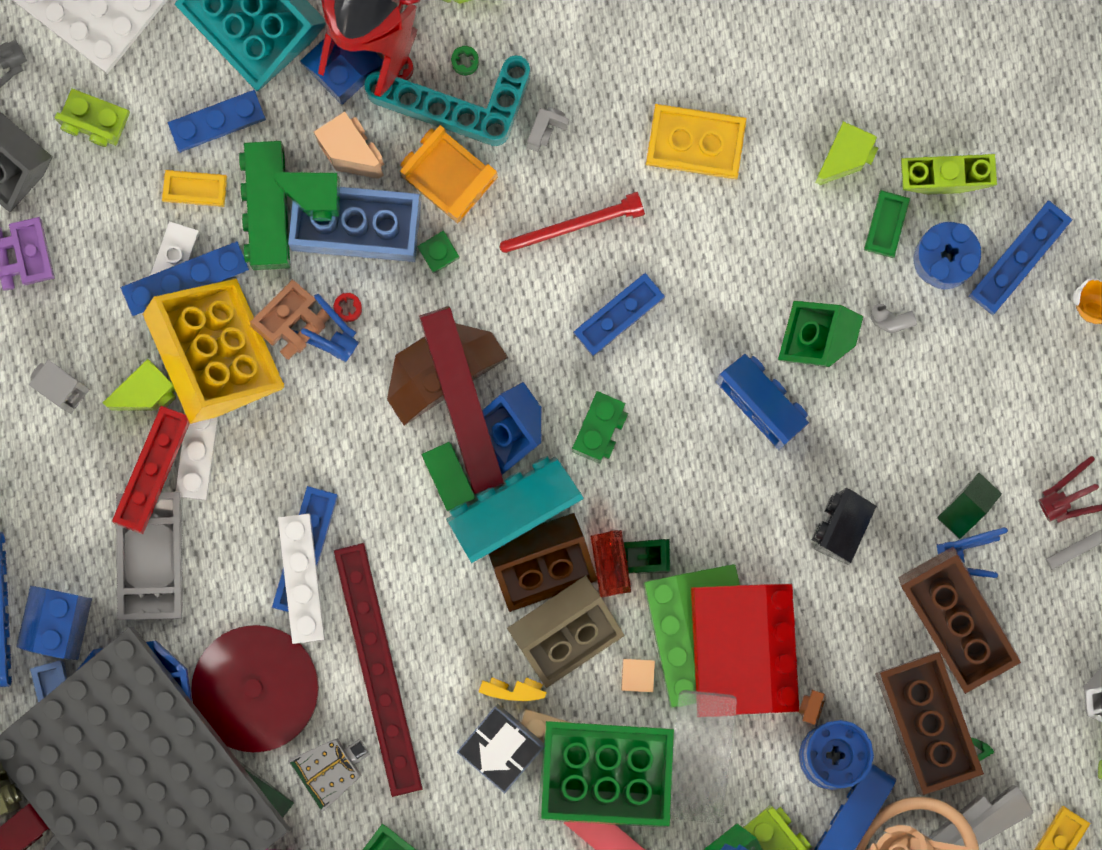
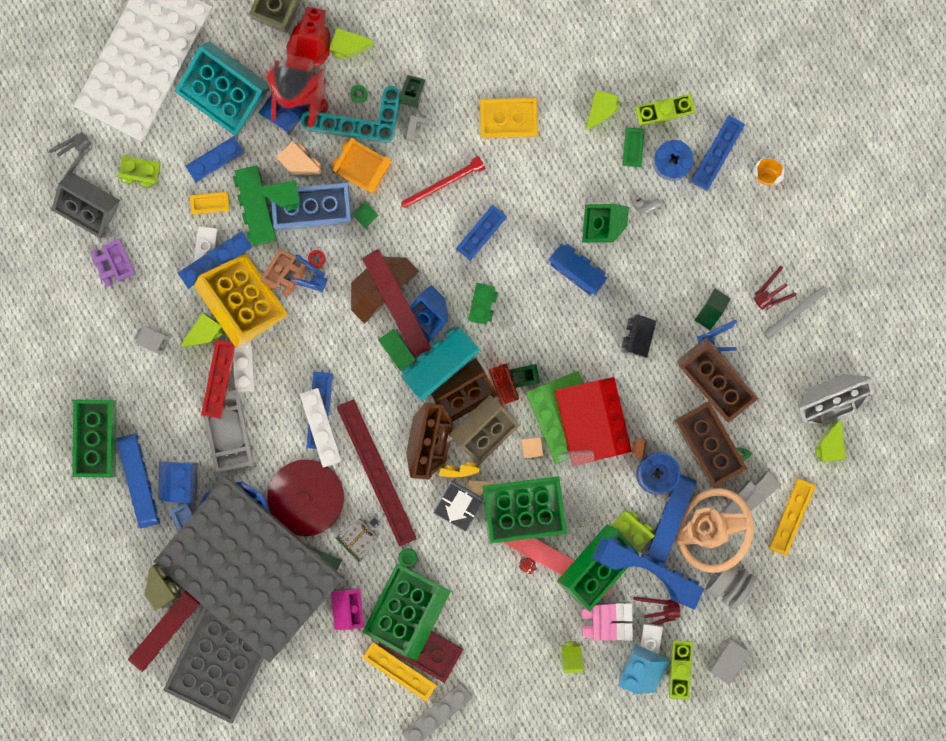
camera: 10 degrees left, 5 degrees up
none -> green tile [398,548,418,568]
none -> dark green slope [399,75,426,108]
none -> reddish brown wedge [406,403,454,480]

